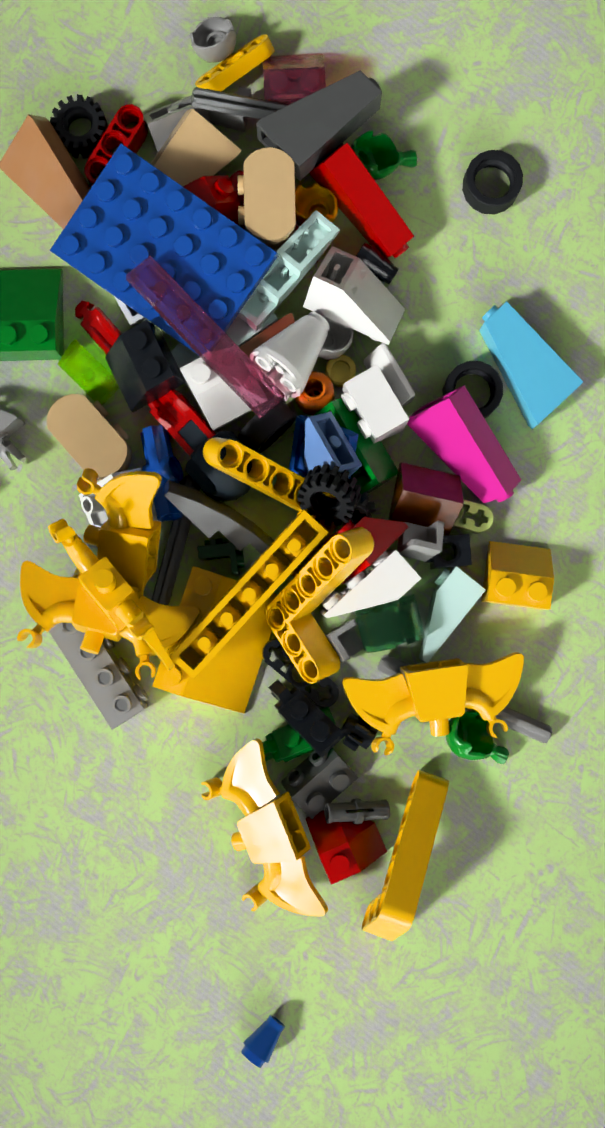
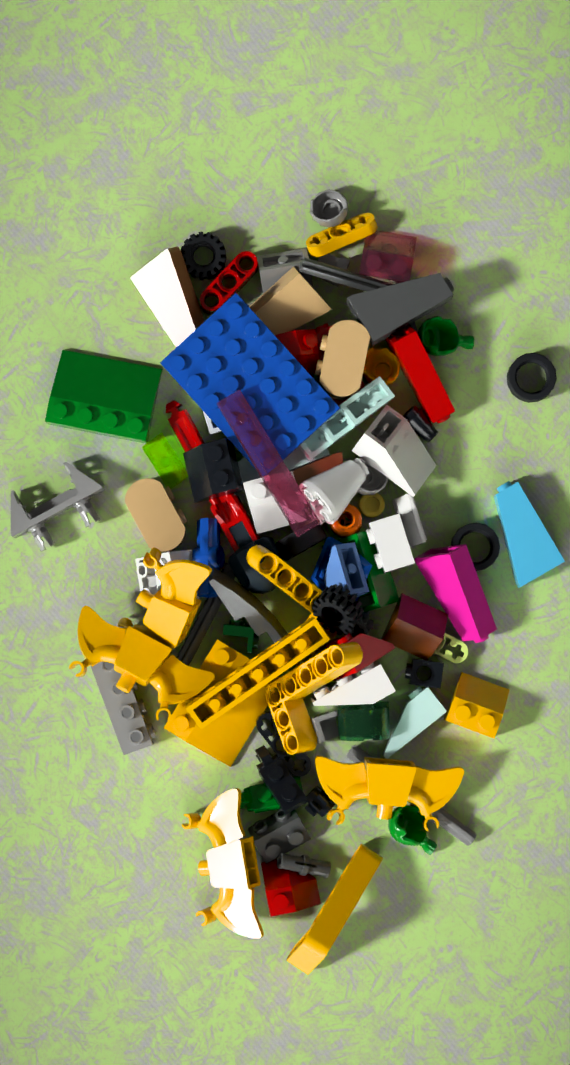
camera: 15 degrees right, 0 degrees up
yellow torso [48,519,175,671] -> none
blue cone [241,1014,285,1068] -> none
light grey panel [397,521,444,561] -> none

